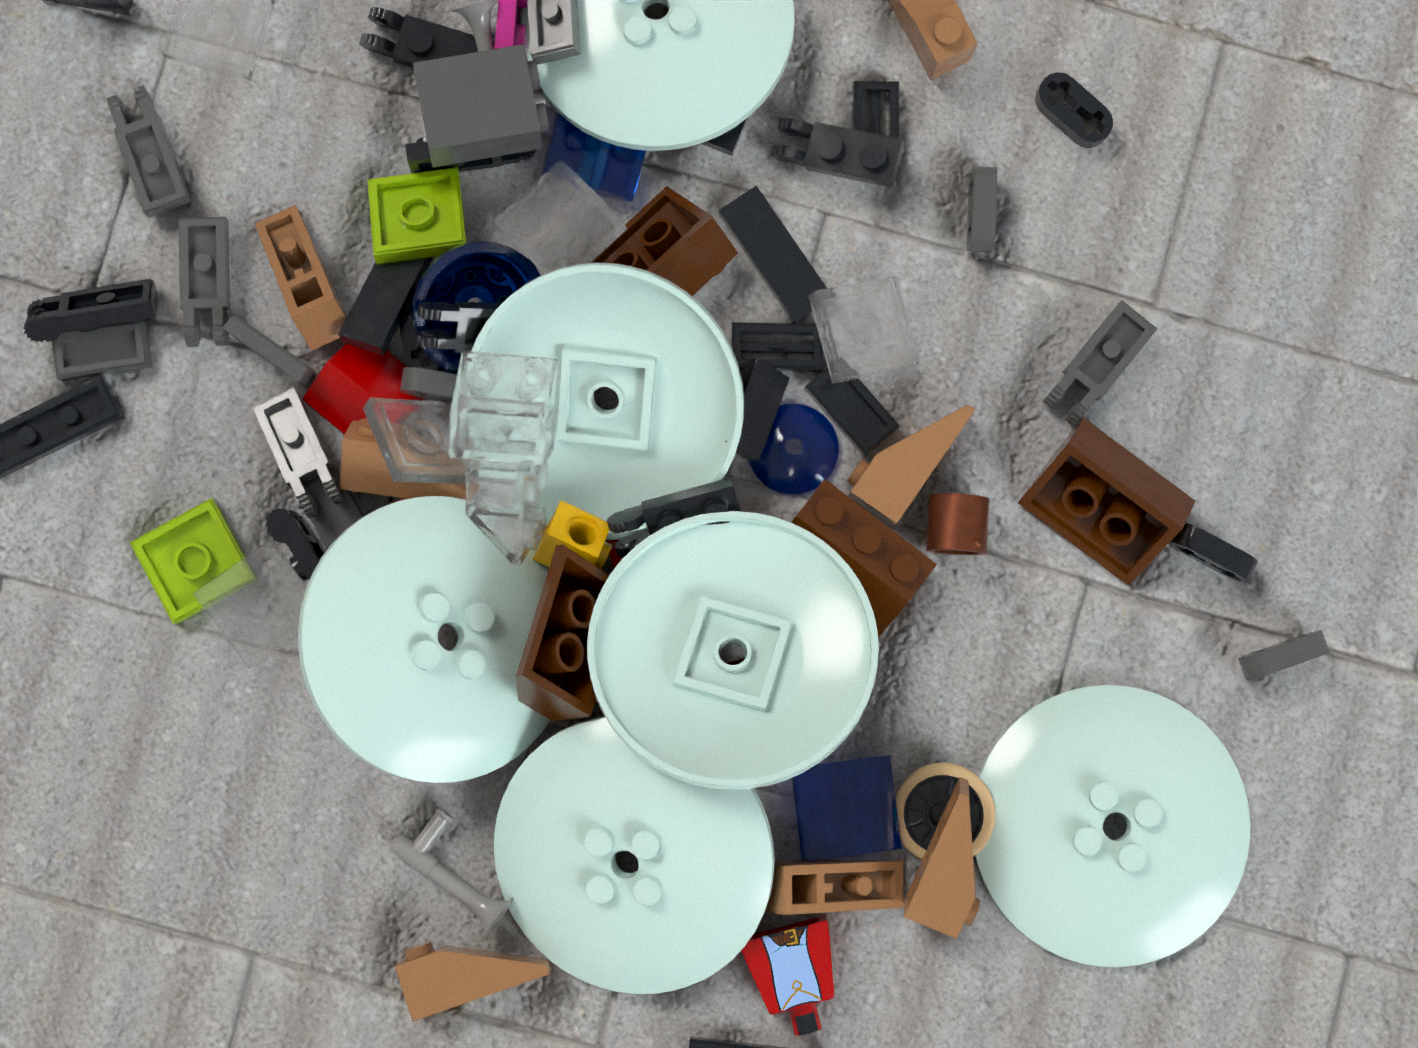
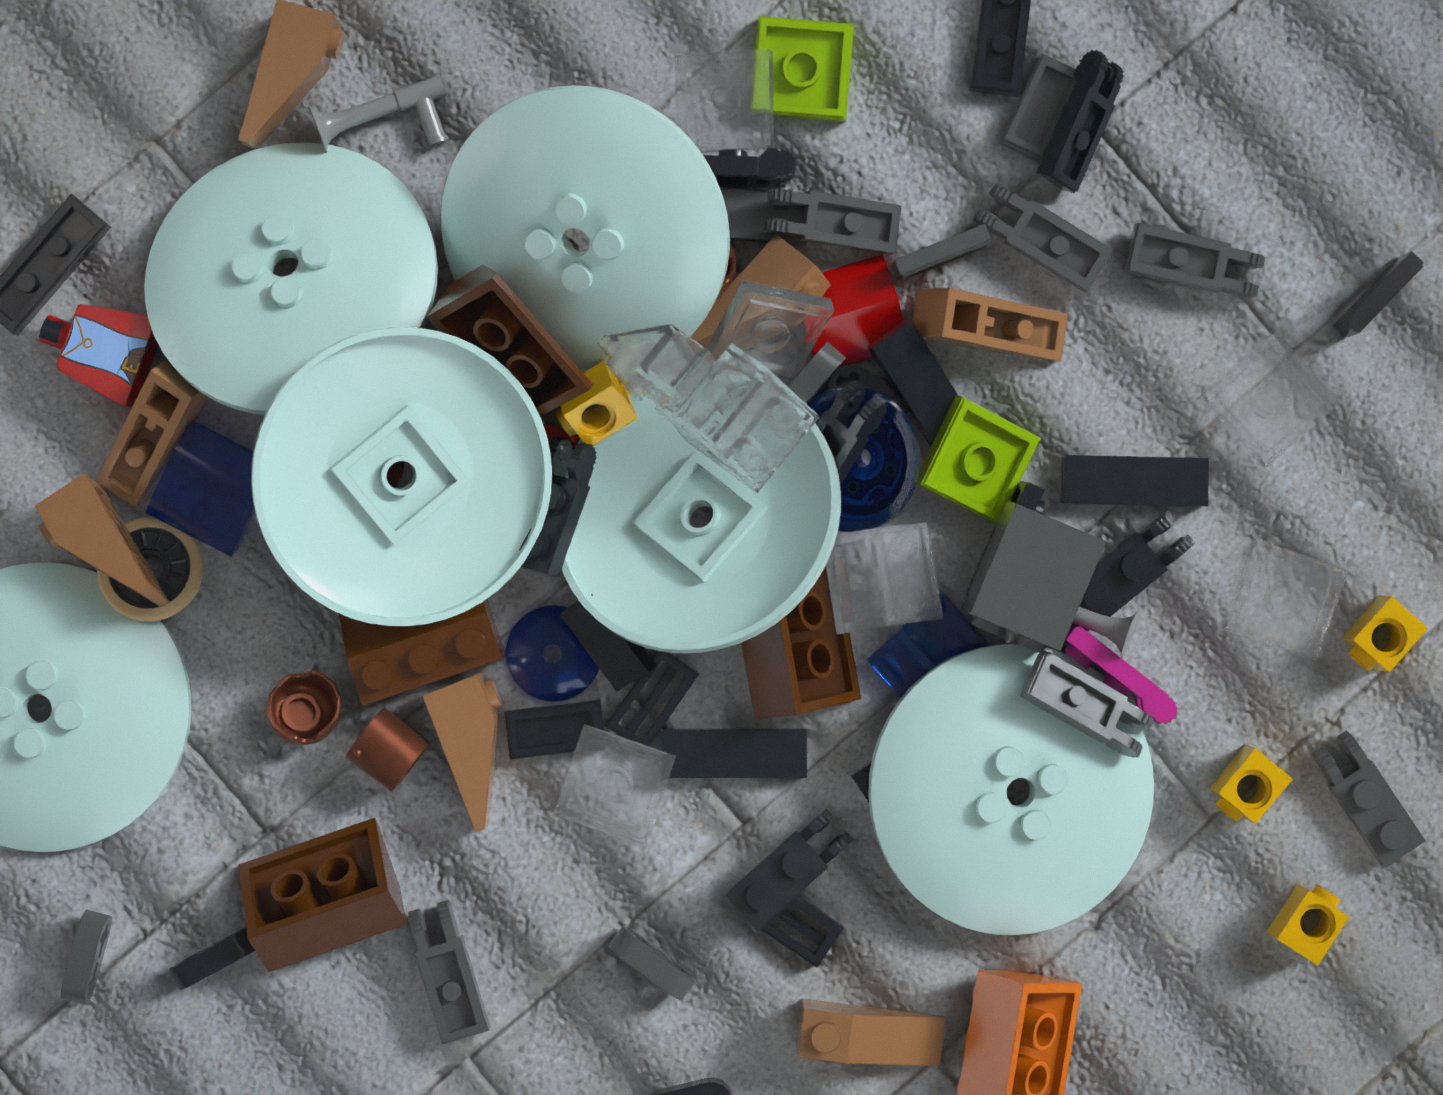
camera: 140 degrees right, 5 degrees up
none -> copper hair [266,669,342,745]
none -> black tile [1061,455,1209,507]

